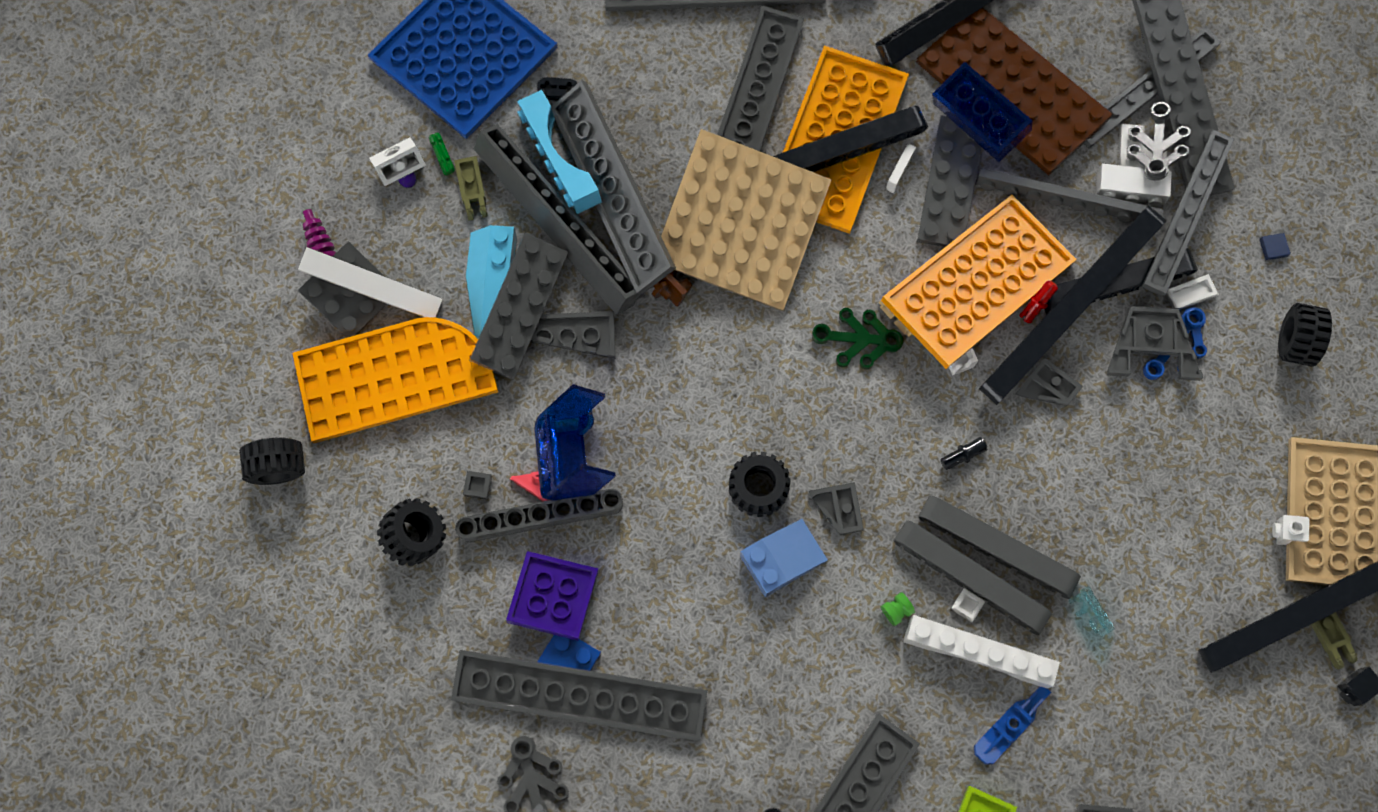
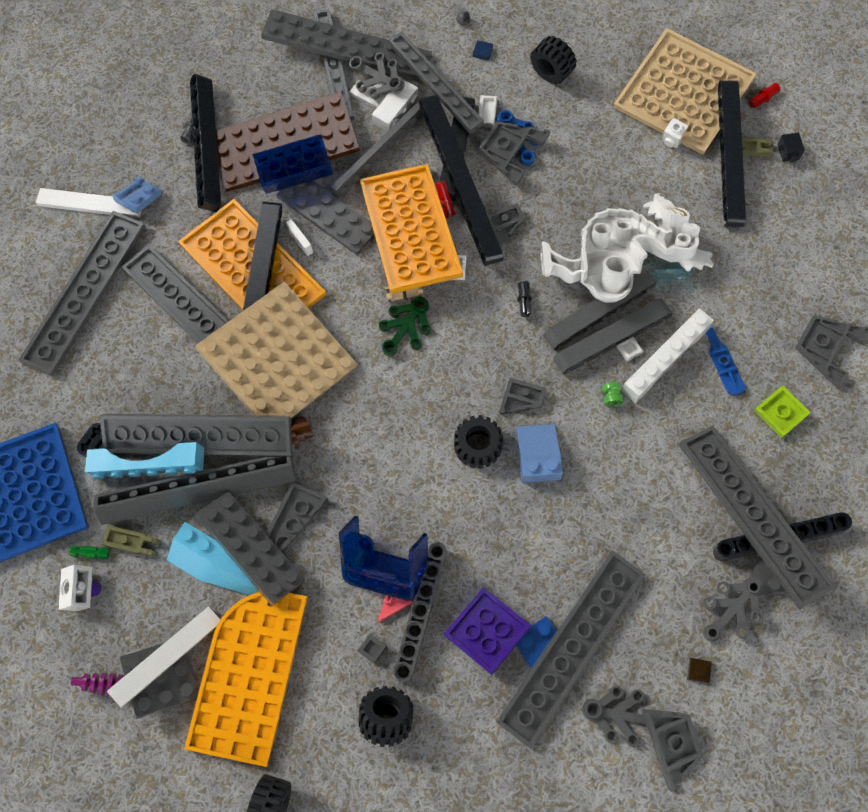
camera: 60 degrees left, 5 degrees down
none -> dark grey hinge [456,11,471,25]
none -> white animal [541,193,714,303]

